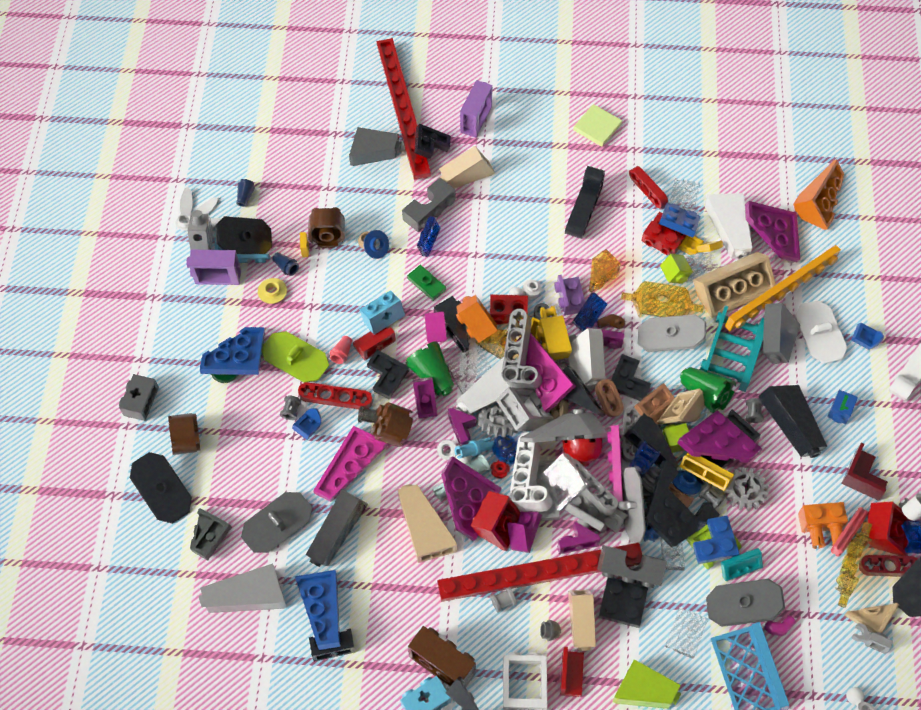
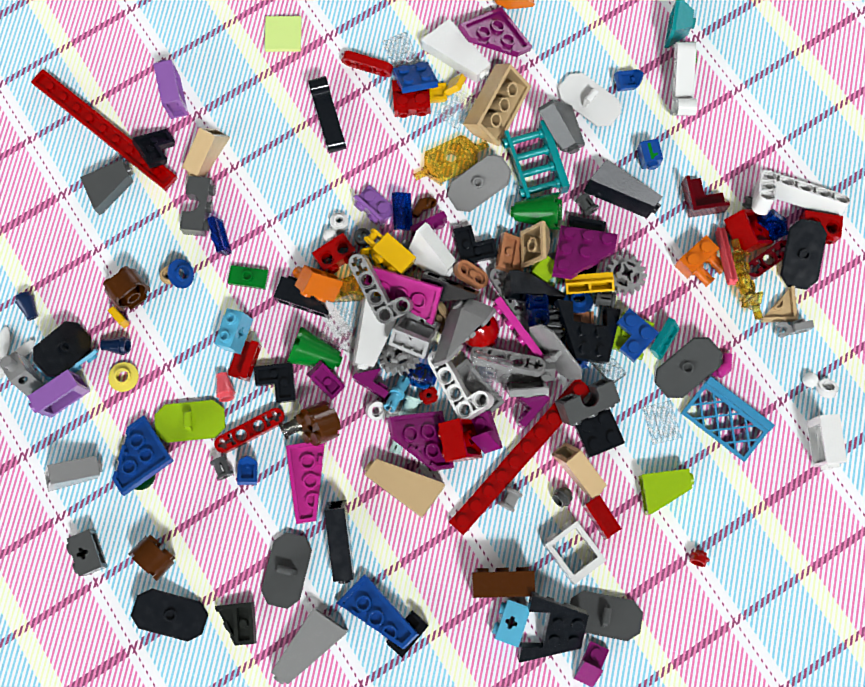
camera: 35 degrees left, 15 degrees up
dark pink slope [425,312,447,343] -> none
clear yellow slope [589,249,621,293] -> none
lime brick [660,254,693,284] -> none
light orange plate [725,245,841,331] -> none
none -> light grey slope [44,456,103,492]

